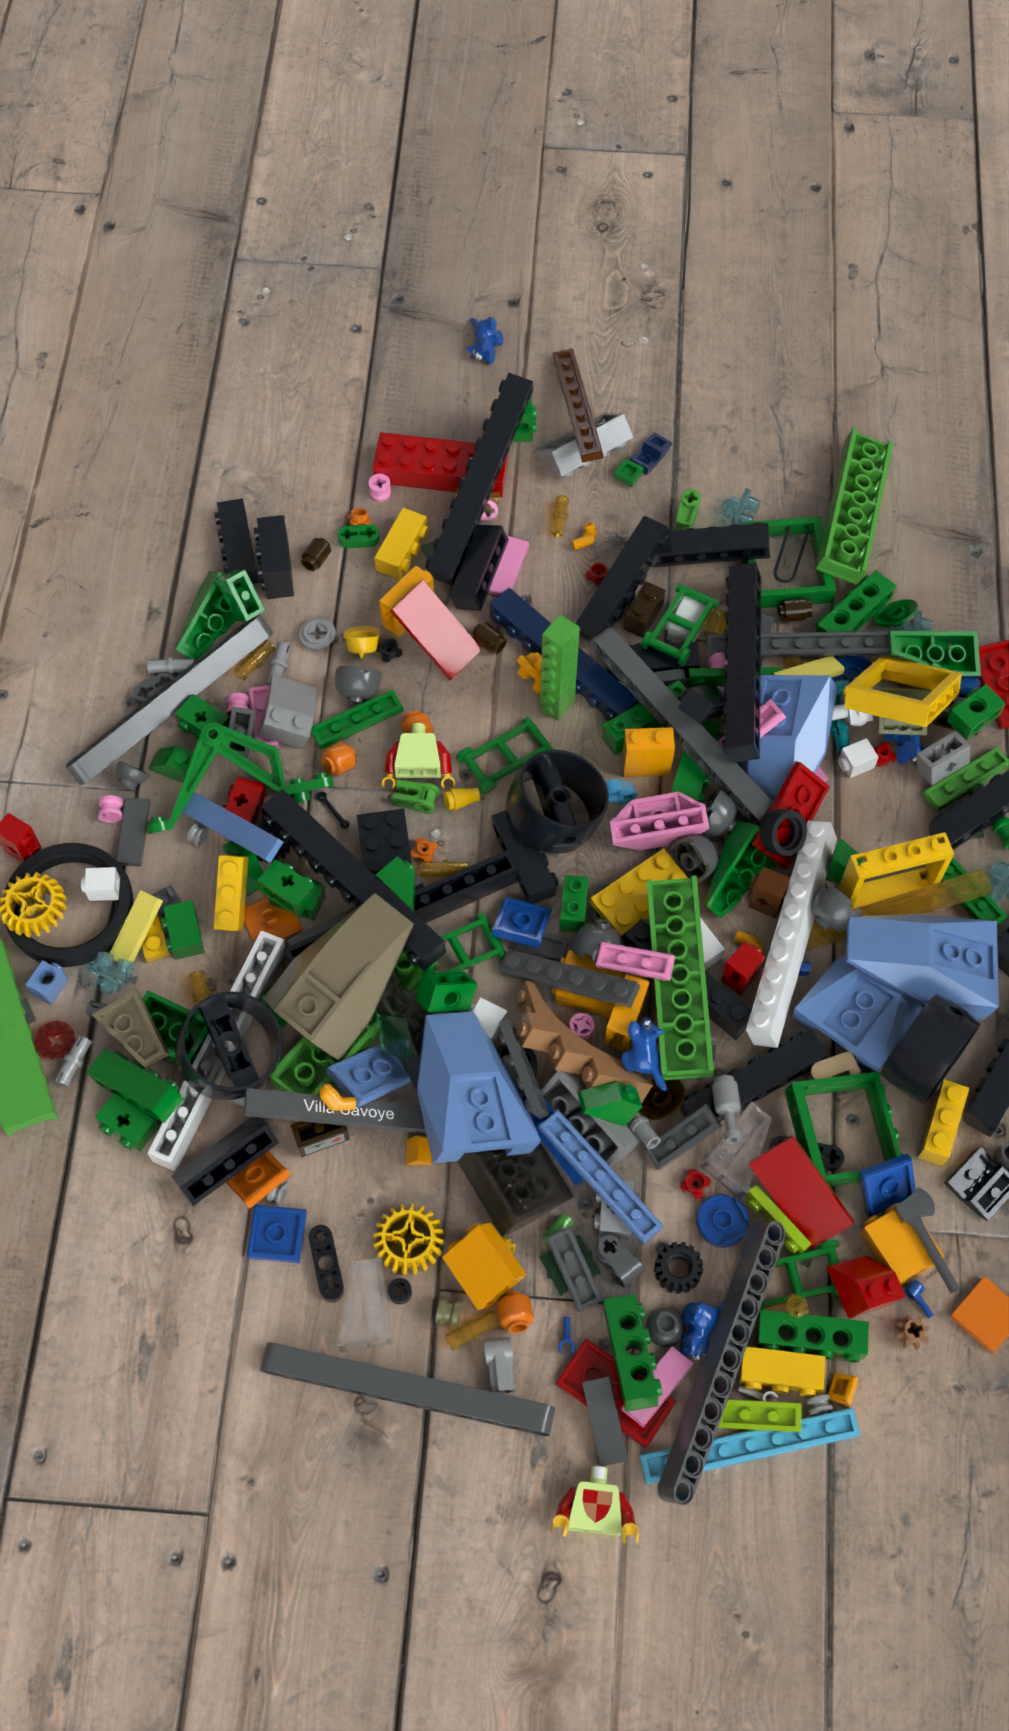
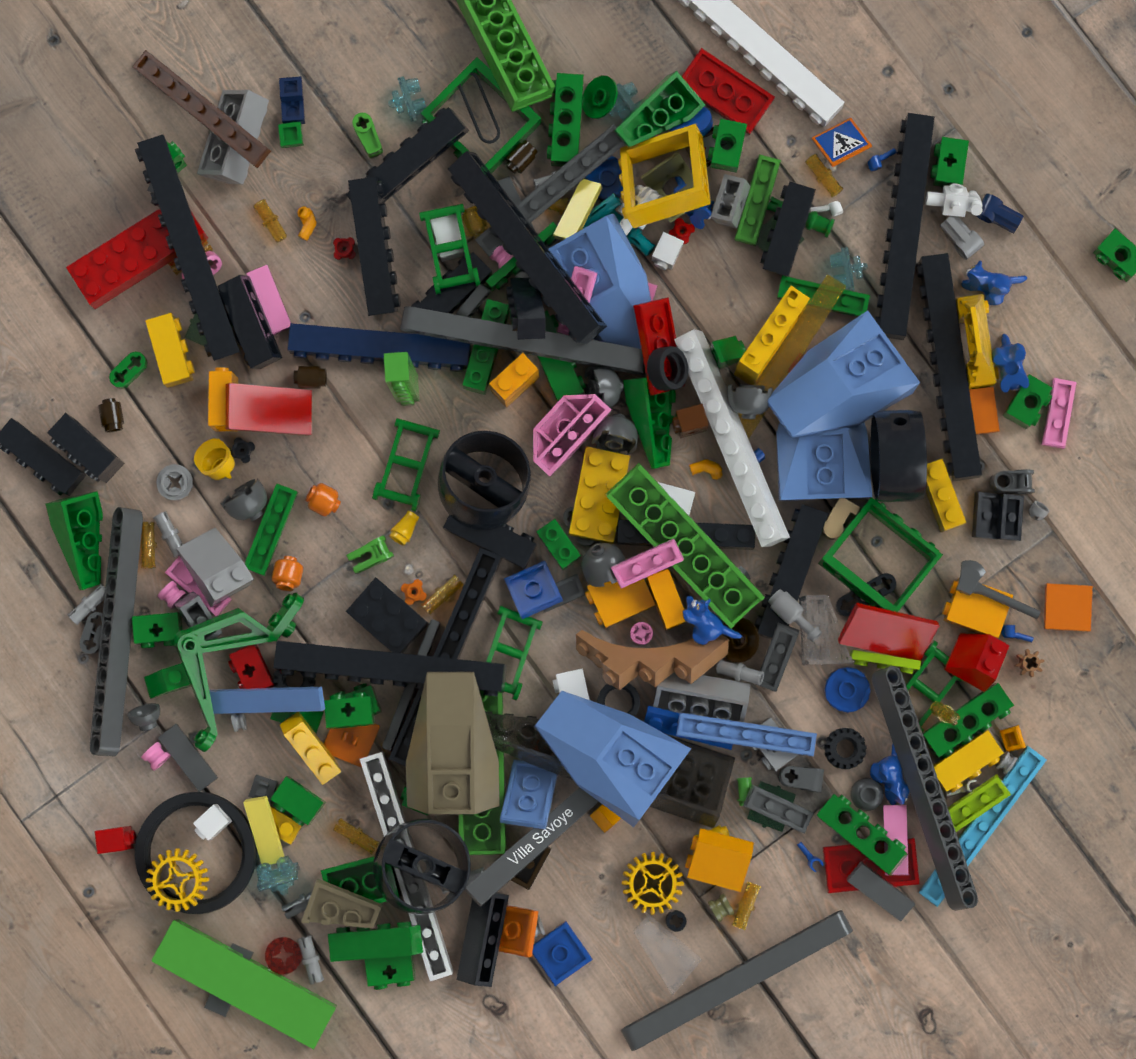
camera: 35 degrees left, 20 degrees up
medium blue brick [25,960,68,1005] -> none
green brick [216,570,265,621] -> none
black beam [309,1225,344,1303] -> none
black hinge [317,791,350,829] -> none
light orange arm [319,1084,356,1111] -> none
orange plate [348,508,371,525] -> none
bright pink wheel [369,474,391,502] -> none
clear green piece [375,1012,413,1059] -> none
green slope [376,856,416,912] -> none
yellowish green torso [382,723,455,789] -> none
green brick [415,971,478,1013] -> none
blue animal [466,317,504,364] -> none
light grey piece [483,1337,515,1394] -> none
orange head [497,1291,534,1334] -> none
dark grey plate [498,949,640,1009] -> none
dark grey plate [499,1018,550,1120] -> none
light orange hips [517,652,542,694] -> none
torso [550,1466,639,1543] -> none
green slope [578,1081,642,1127] -> none
dark azure beam [605,779,638,804] -> none
dark brown brick [624,581,666,638] -> none
red plate [680,1168,711,1199] -> none
red brick [721,941,765,996] -> none
blue tile [859,1153,916,1217] -> none

